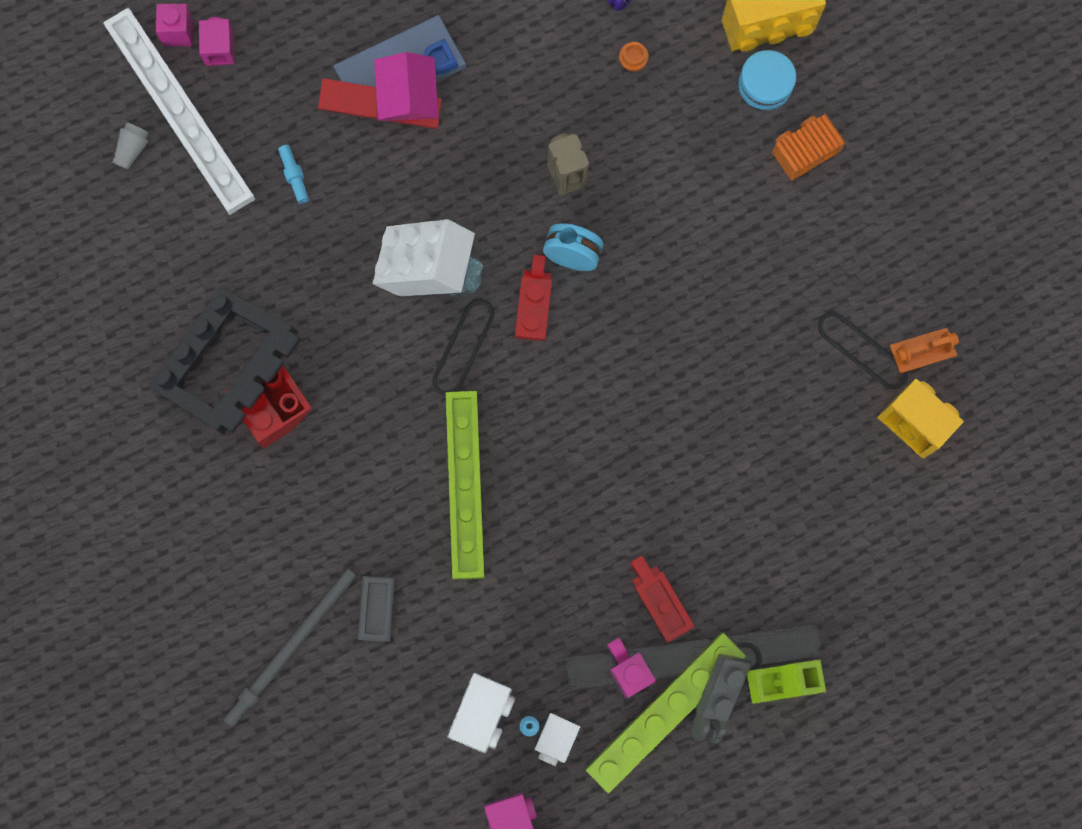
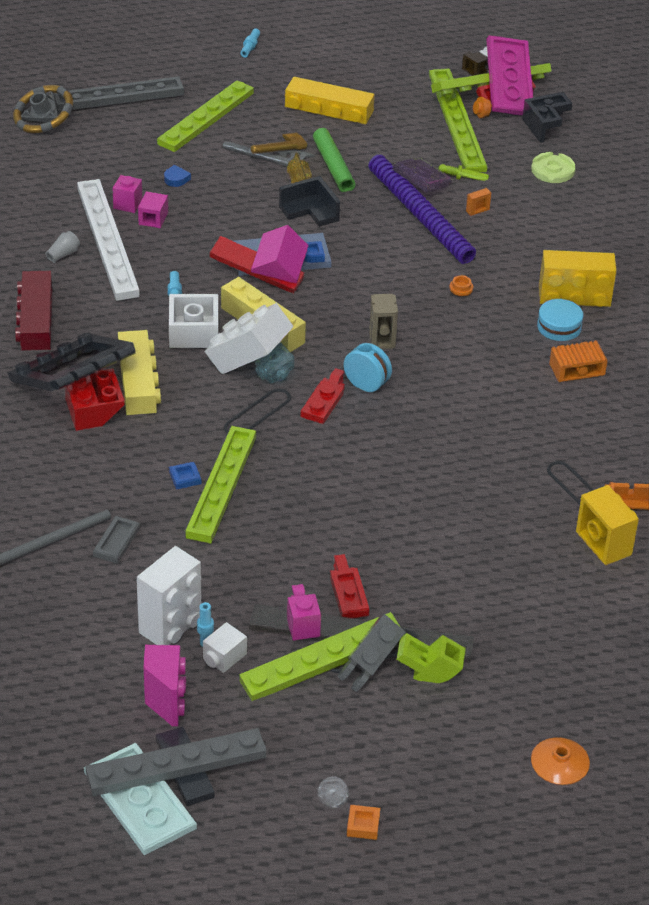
camera: 20 degrees right, 35 degrees down
none -> dark red brick [15,271,52,351]
none -> light yellow brick [118,330,161,415]
none -> white brick [169,294,218,348]
none -> blue tile [169,462,202,490]
none -> light yellow brick [221,277,306,354]
none -> orange dish [531,738,590,785]

